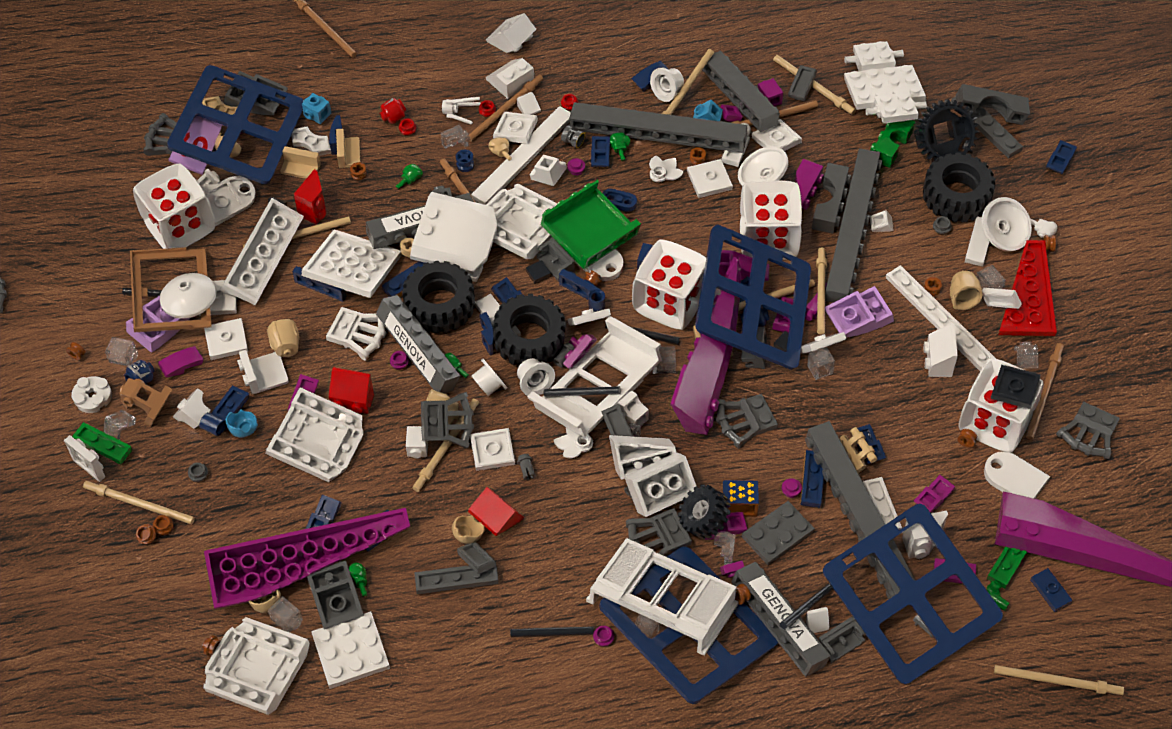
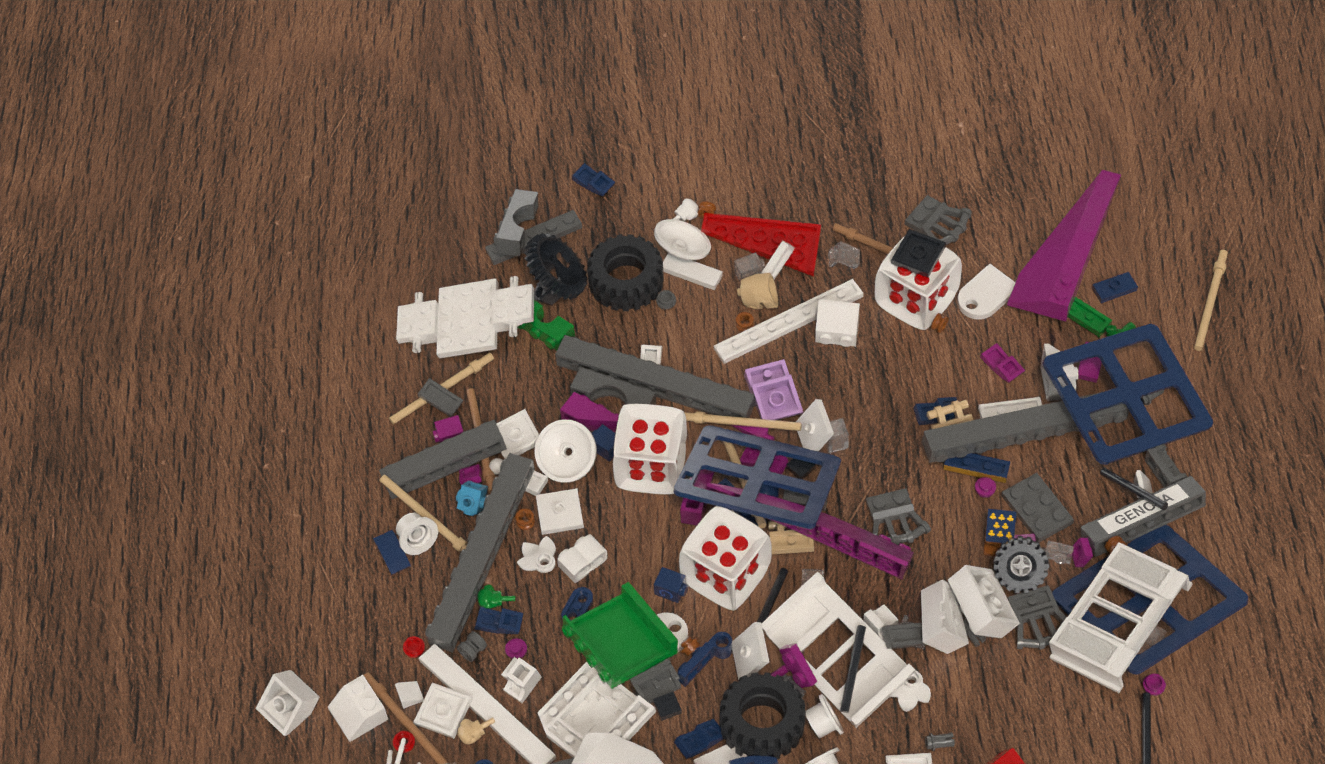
camera: 80 degrees left, 0 degrees up
none -> white brick [558,534,607,583]

